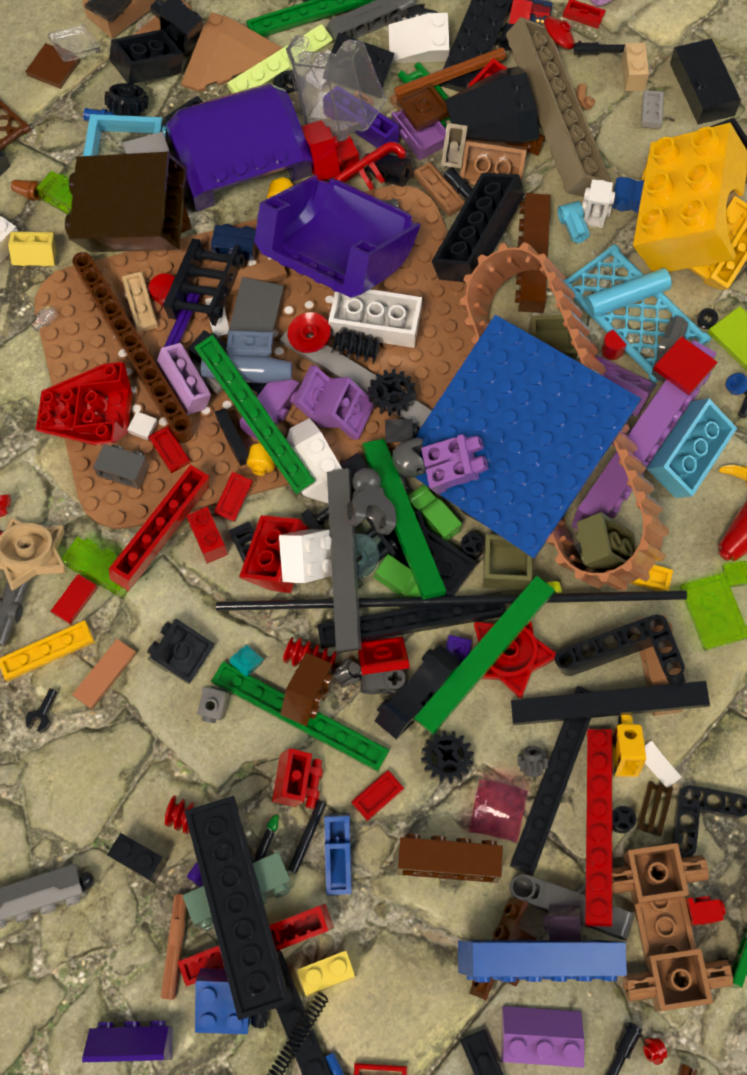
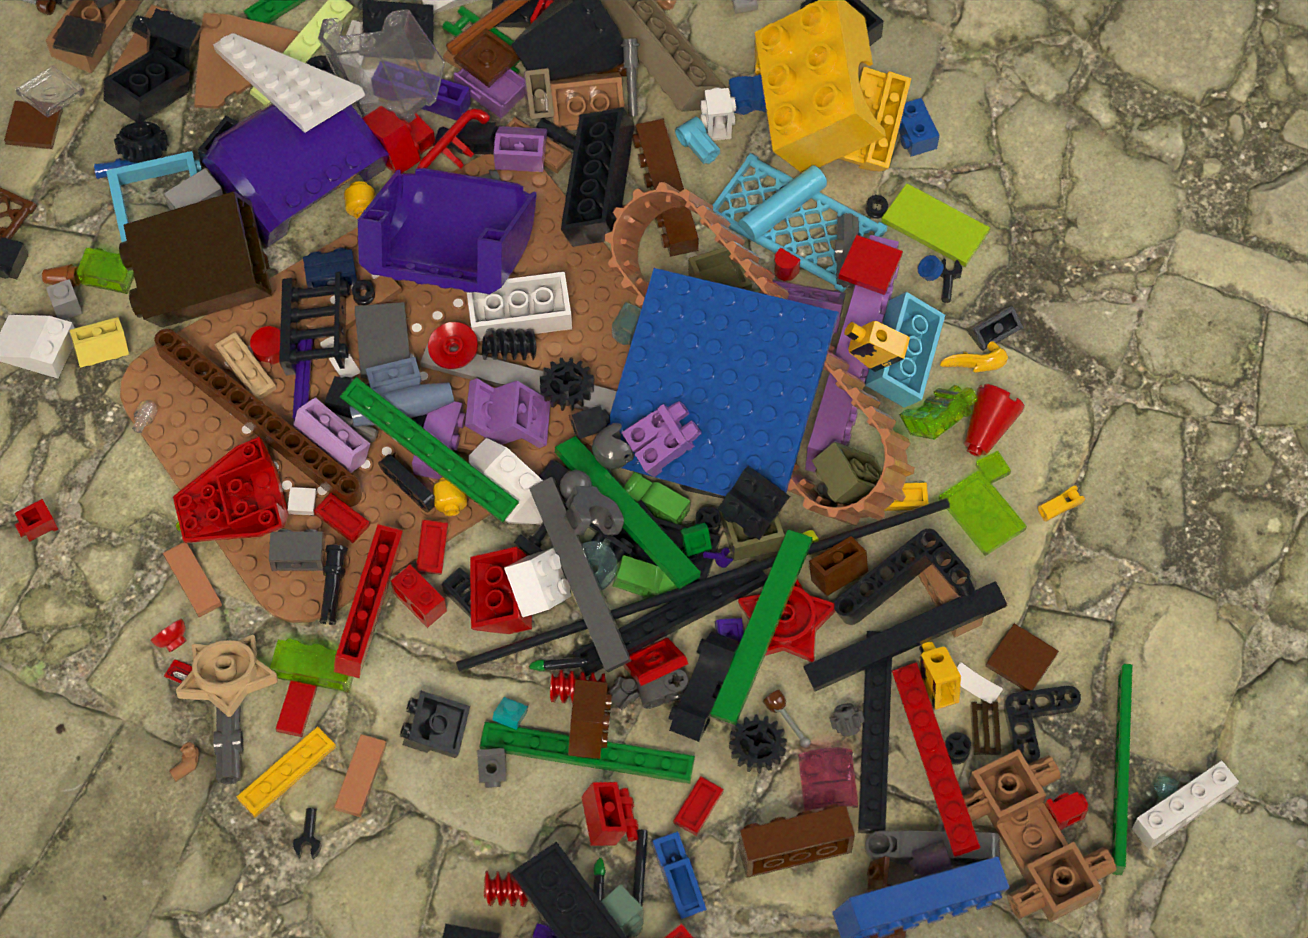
camera: 20 degrees left, 5 degrees down
none -> light grey brick [46,279,83,320]
none -> nougat tile [163,542,222,617]
none -> white wing [213,33,365,133]
none -> black pin [319,544,348,625]
none -> black bush [352,280,375,305]
none -> medium lavender slope [494,126,547,172]
none -> black piece [529,657,588,672]
none -> clear light blue brick [612,302,641,346]
none -> dark grey pin [621,39,640,116]
none -> green tile [681,523,712,556]
none -> dark purple hand [703,548,733,568]
none -> black plate [718,465,790,540]
none -> hinge [763,689,811,748]
none -> reddish brown brick [809,536,868,597]
none -> yellow torso [844,321,910,372]
none -> clear neon green hips [899,385,978,440]
none -> reddish brown tile [986,623,1059,691]

